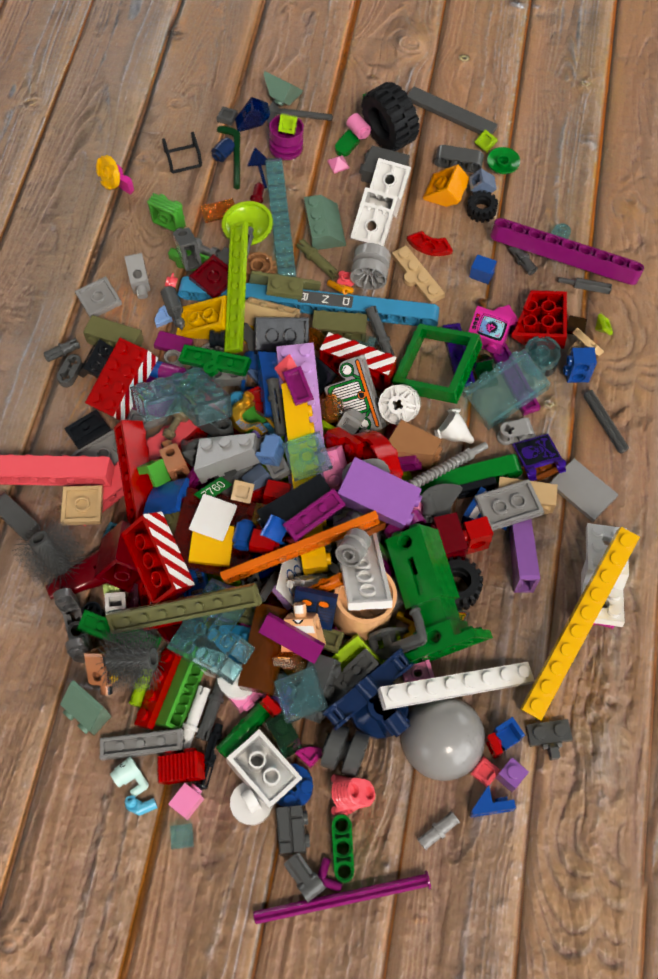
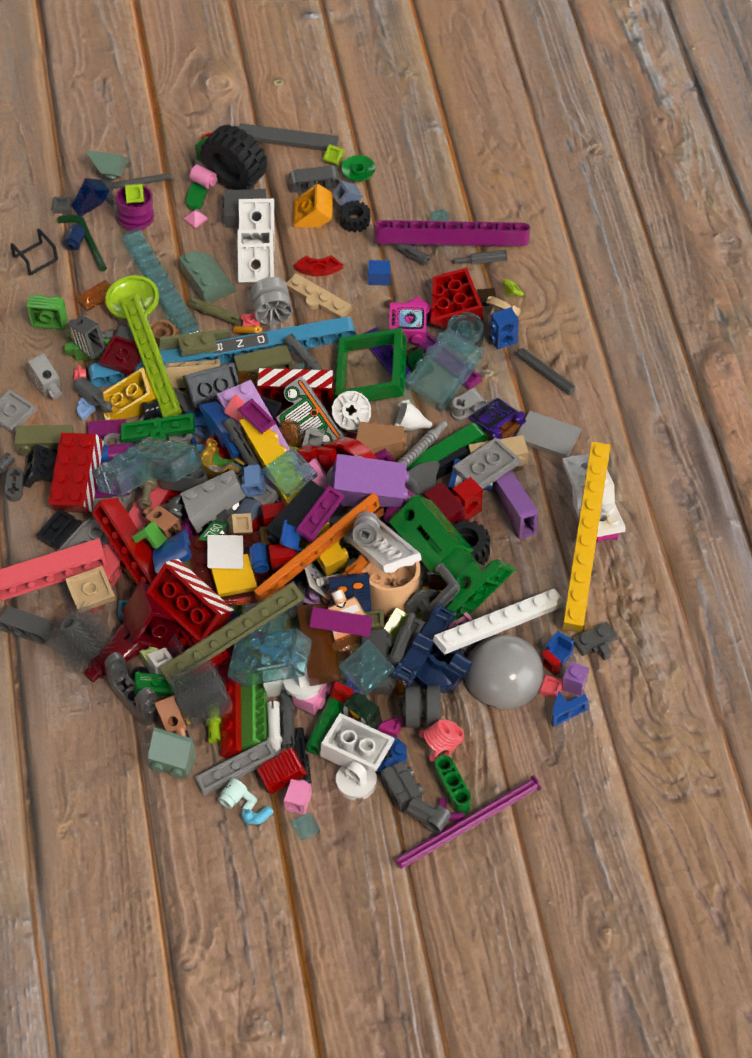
camera: 20 degrees left, 10 degrees down
clear blue piece [248,147,272,189] -> none
dark red axle [250,182,265,203] -> none
light grey pin [417,811,460,850] -> none
none -> dark grey axle [388,612,415,666]

